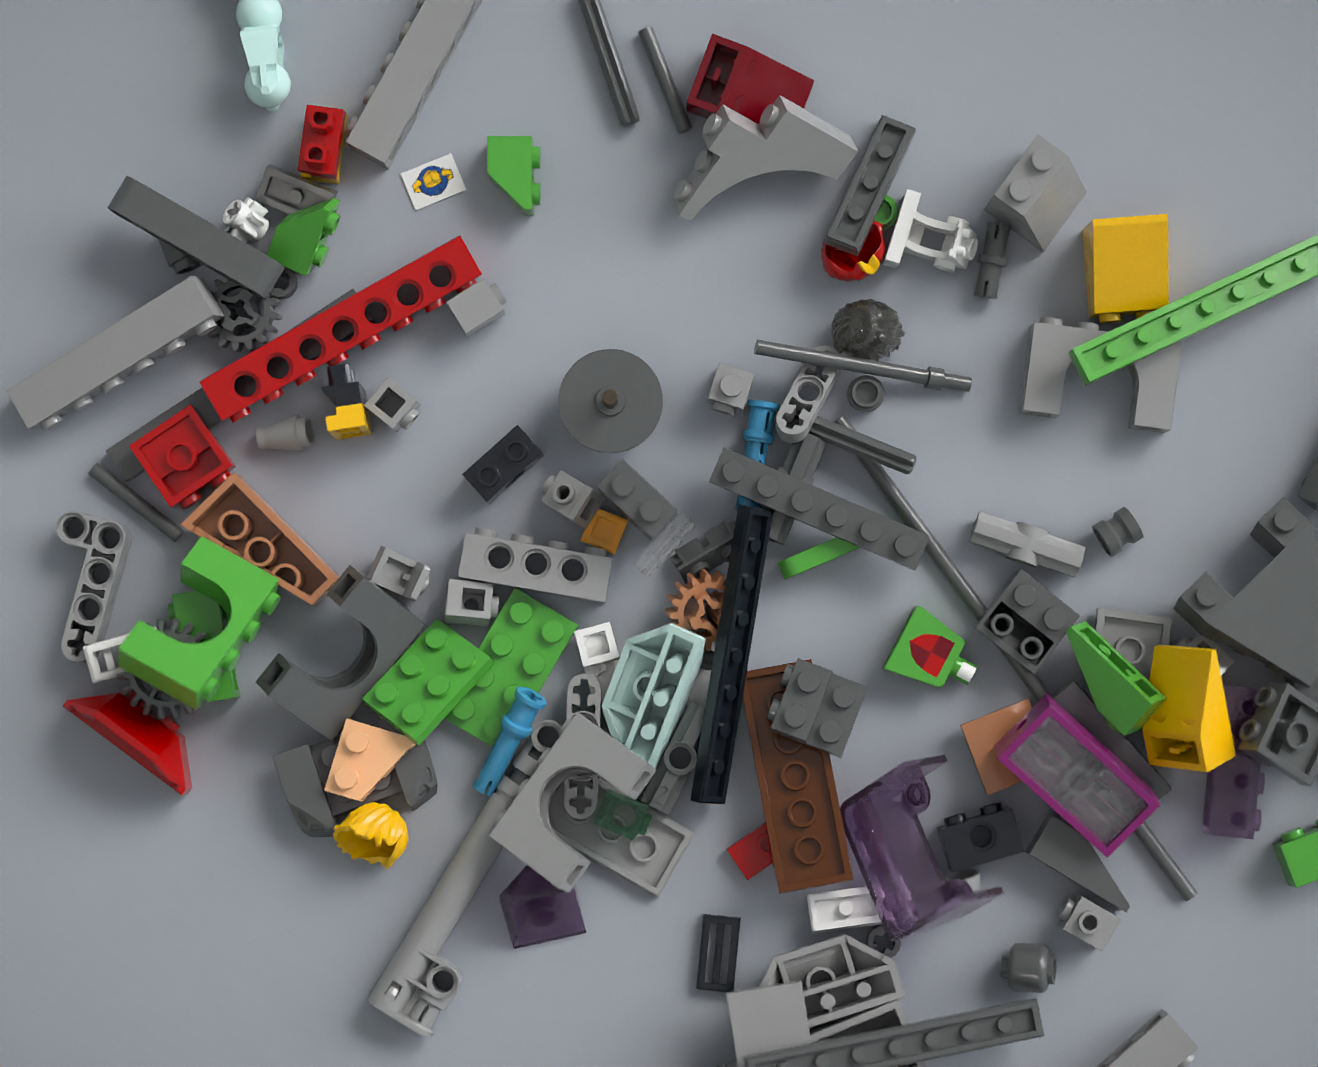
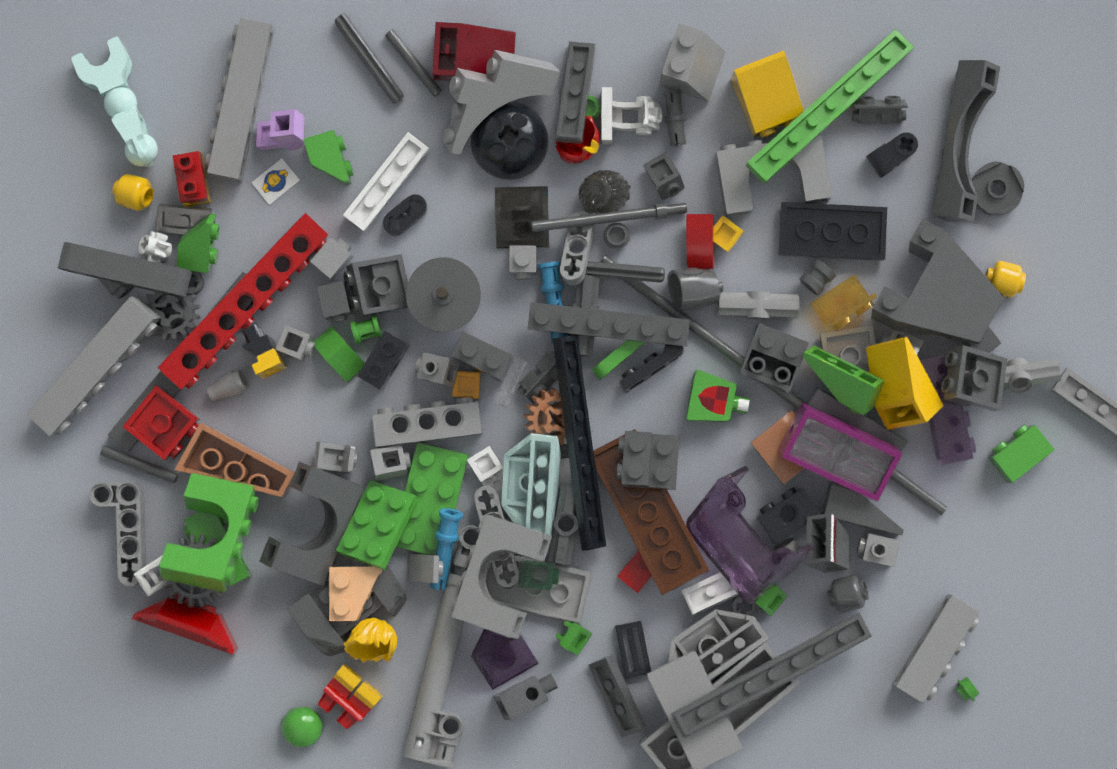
camera: 15 degrees left, 0 degrees up
none -> yellow head [112,174,154,211]
none -> lavender brick [256,109,305,151]
none -> bright green hair [280,707,323,747]
none -> bright green slope [313,326,365,382]
none -> dark grey brick [317,281,352,323]
none -> hips [318,663,383,729]
none -> white plate [343,132,429,232]
none -> dark grey plate [343,254,408,318]
none -> bright green bush [350,315,382,344]
none -> black beam [383,194,427,236]
none -> light grey slope [408,554,443,583]
none -> black piece [471,102,549,180]
none -> dark grey torso [493,674,558,720]
none -> clear smoke slope [495,186,549,249]
none -> bright green tile [556,621,593,655]
none -> dark grey plate [589,654,646,738]
none -> black hinge [619,345,684,393]
none -> dark grey bracket [643,152,685,200]
none -> dark grey helmet [667,268,723,311]
none -> red slope [686,214,715,269]
none -> yellow plate [713,215,744,253]
none -> bright green tile [751,580,788,616]
none -> black plate [778,202,887,261]
none -> dark grey torso [806,513,851,573]
none -> clear yellow bracket [810,274,877,331]
none -> dark grey hinge [852,96,908,124]
none -> black piece [866,132,918,178]

